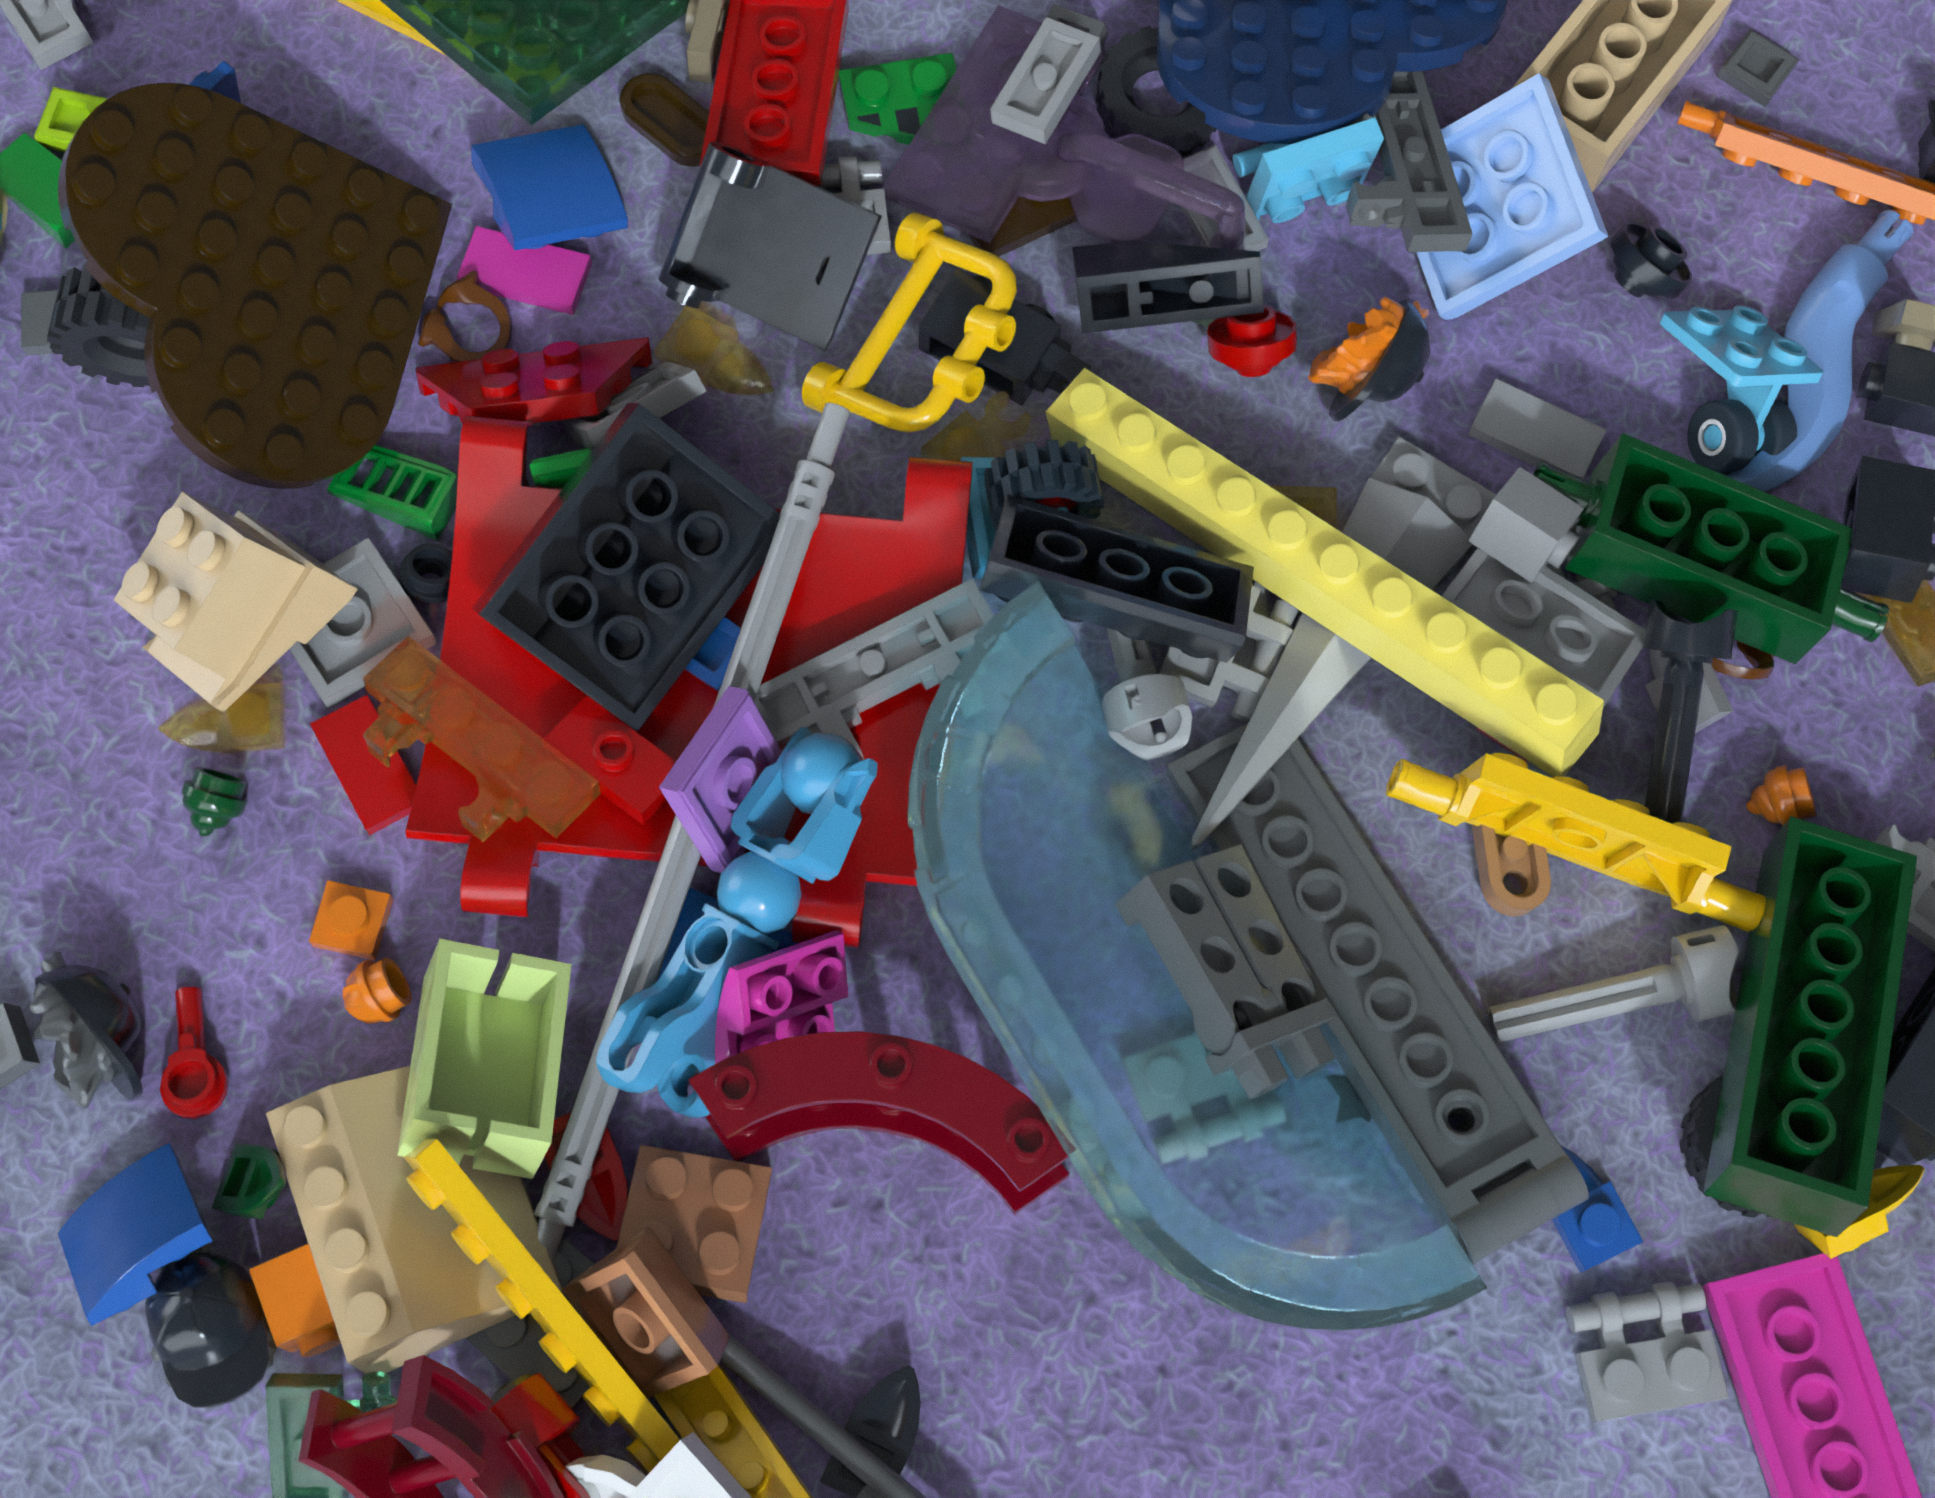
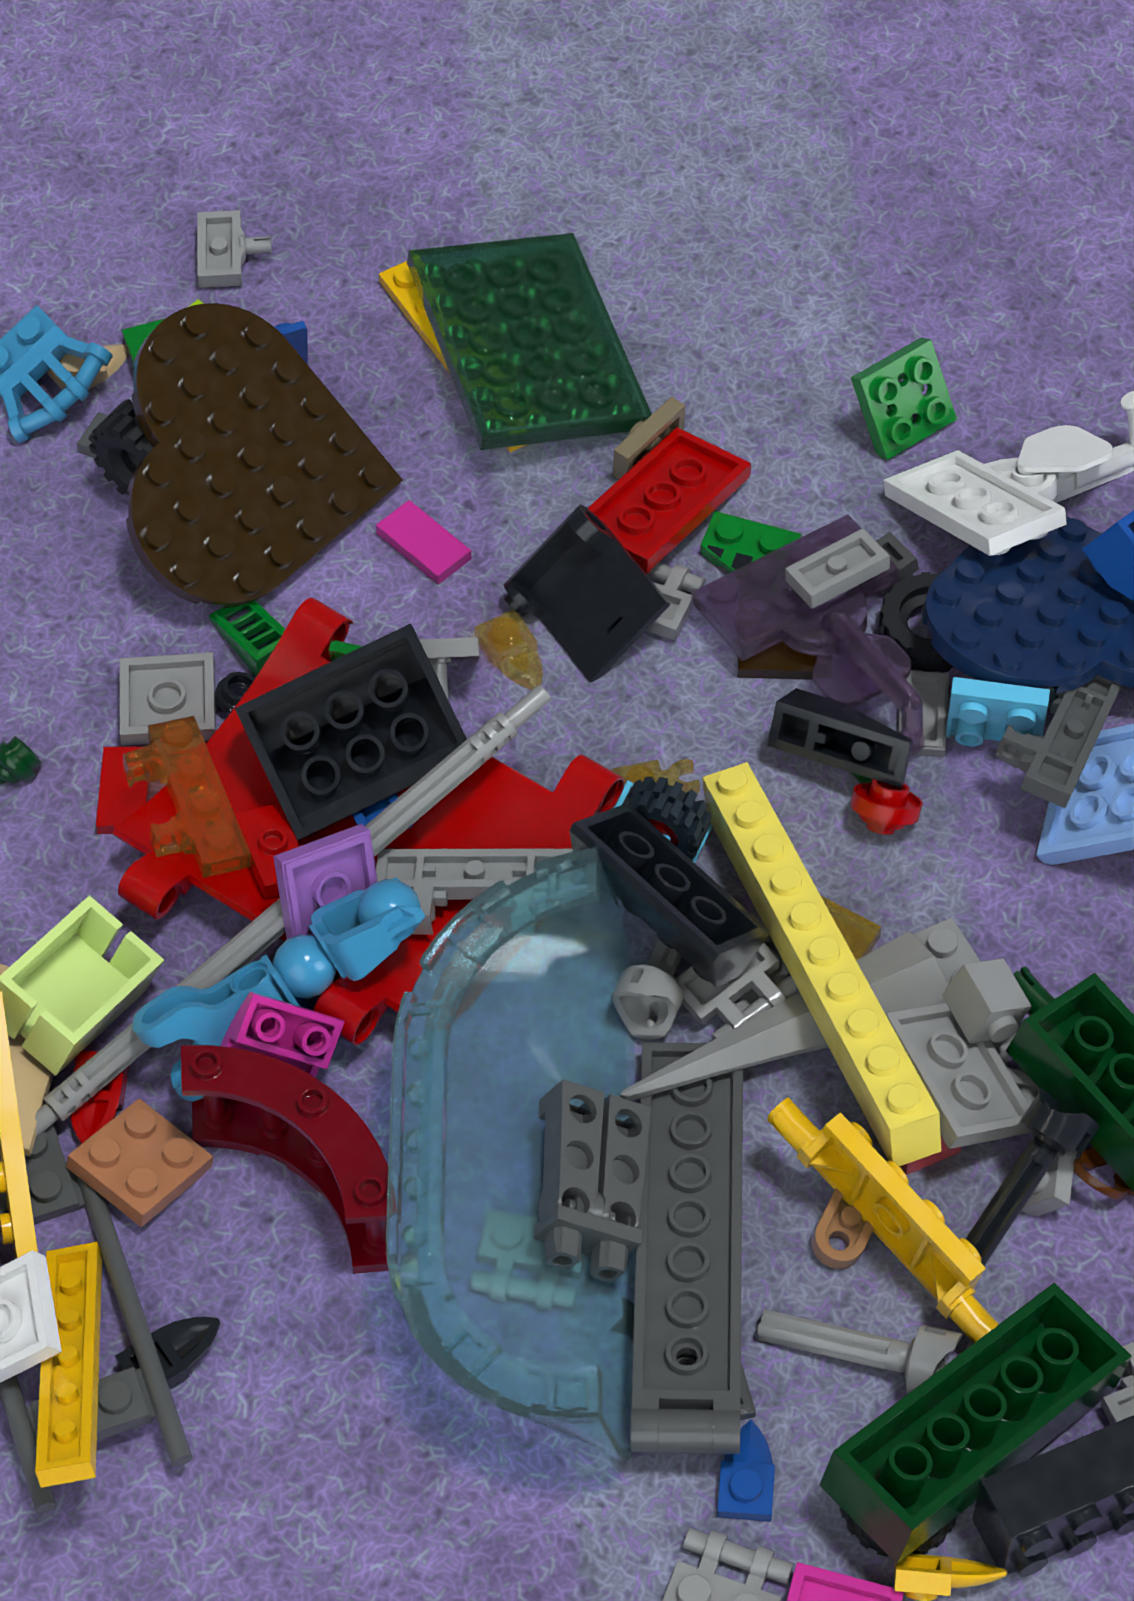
camera: 35 degrees right, 15 degrees down
tan piece [114,491,358,712] -> none
clear yellow plate [157,683,285,753] -> none
orange plate [308,880,394,960] -> none
orange plate [342,957,412,1024] -> none
red wing [415,337,652,424] -> none
reddish brown piece [418,271,512,362] -> none
blue slope [471,124,628,251] -> none
nougat slope [562,1226,730,1398] -> none
dark brown tile [620,73,709,167] -> none
yellow bar [802,212,1017,433] -> none
black hinge [919,269,1092,406] -> none
hair [1308,297,1430,422] -> none
light grey tile [1468,379,1607,480] -> none
orange plate [1746,765,1817,826] -> none

